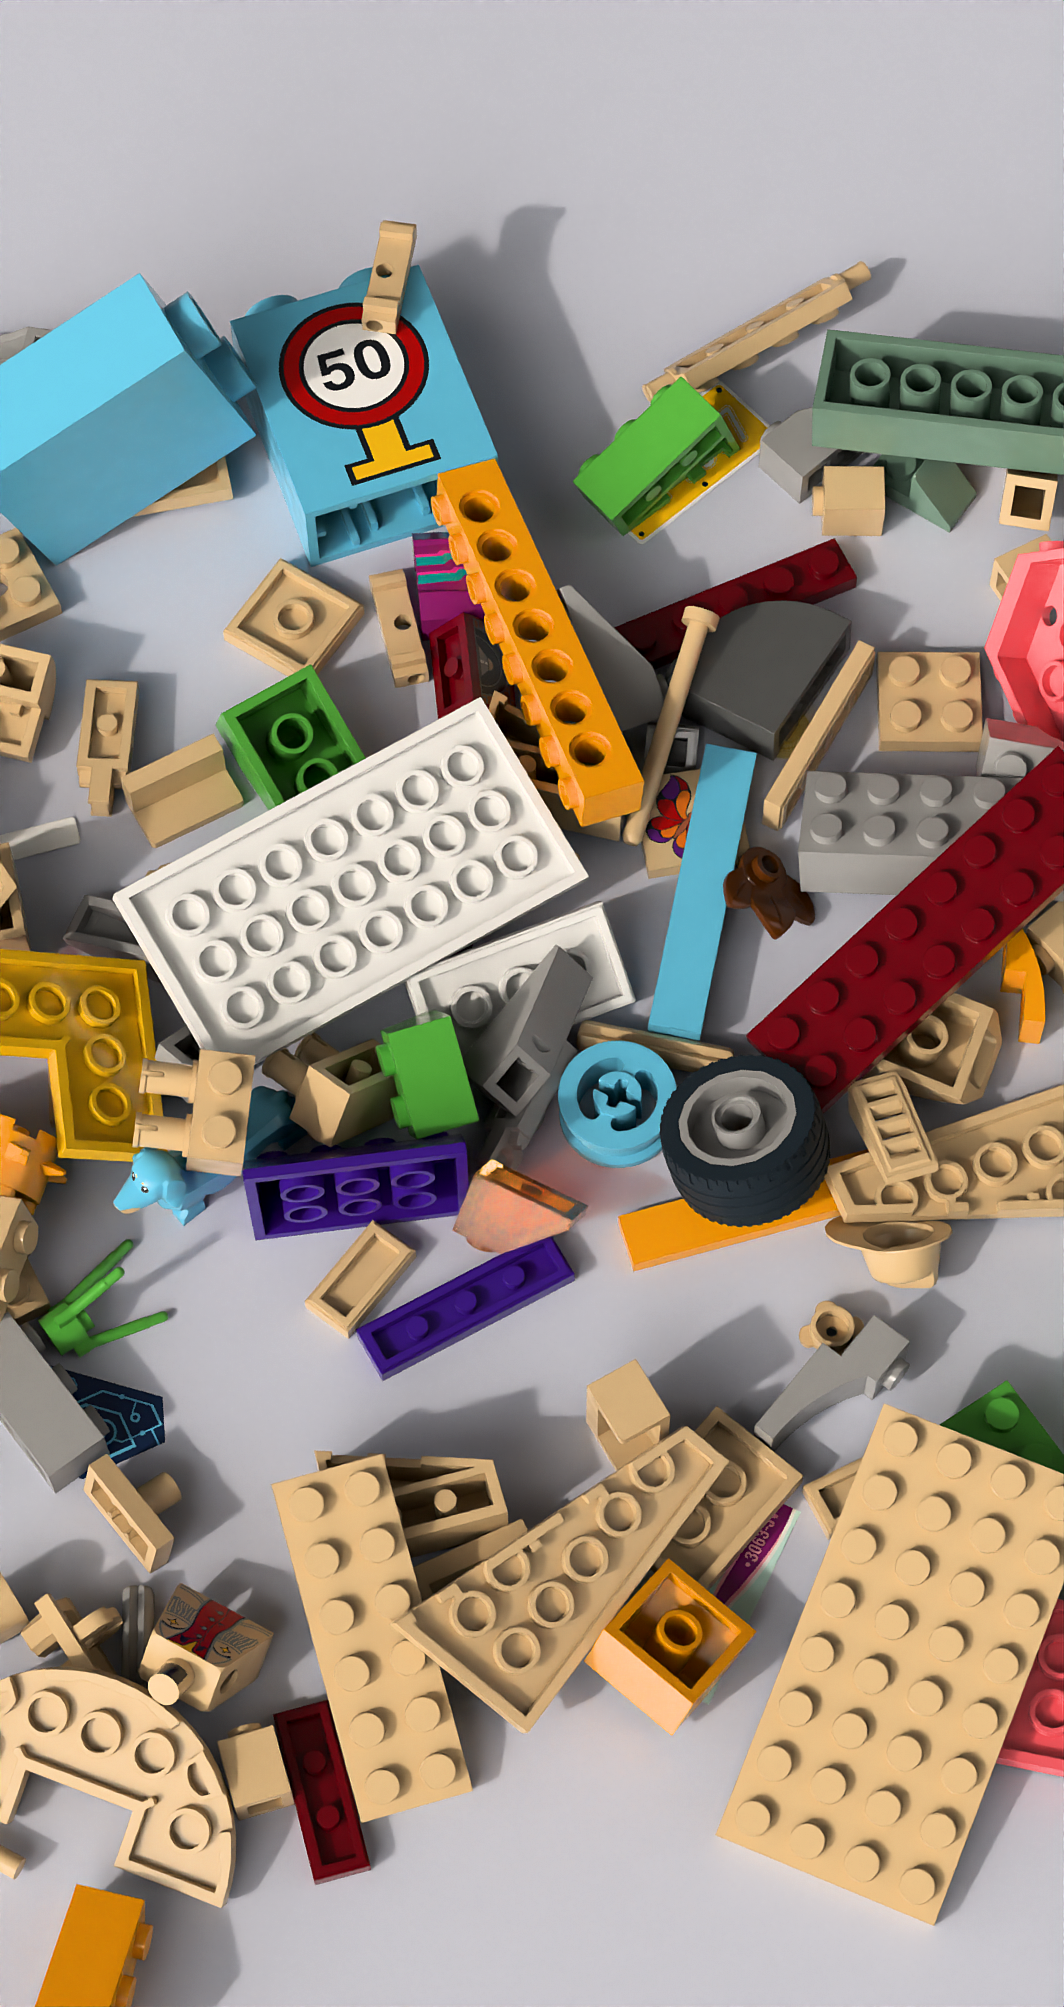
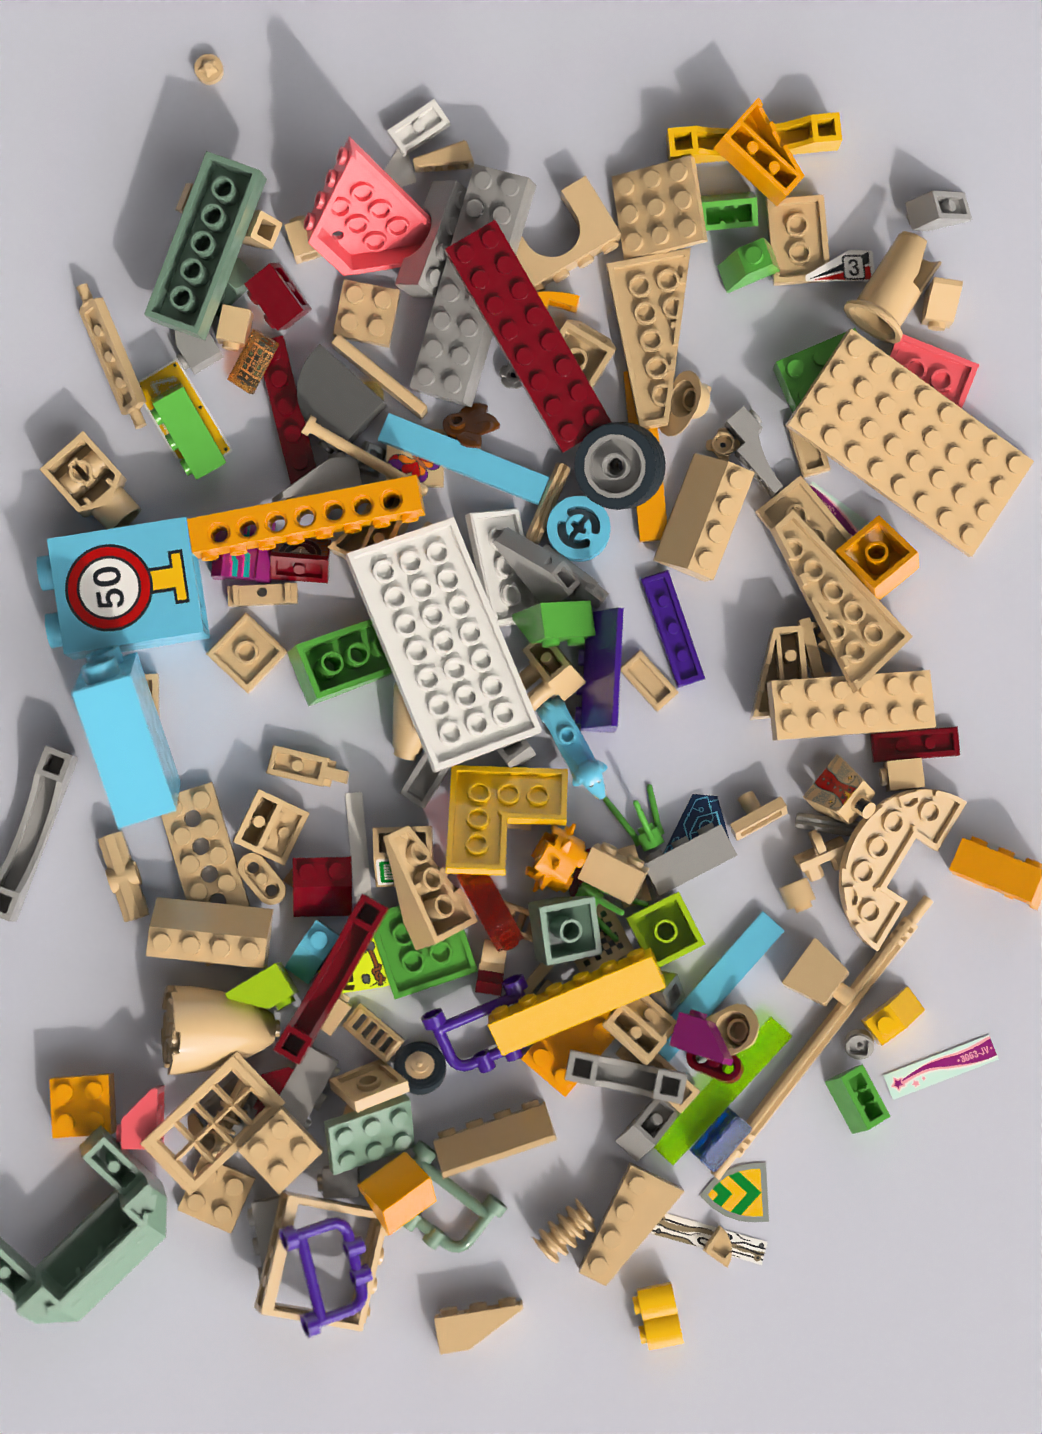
camera: 80 degrees left, 20 degrees up
tan panel [121,733,244,848] -> none
tan brick [132,1049,255,1177] -> none
tan piece [361,220,417,334] -> none
clear orange slope [452,1159,588,1254] -> none
tan panel [586,1359,670,1470] -> none
tan slope [848,1071,938,1185] -> none
none -> tan brick [40,431,141,529]
none -> clear orange tile [227,329,279,394]
none -> dark red brick [244,263,312,331]
none -> tan slope [653,453,755,582]

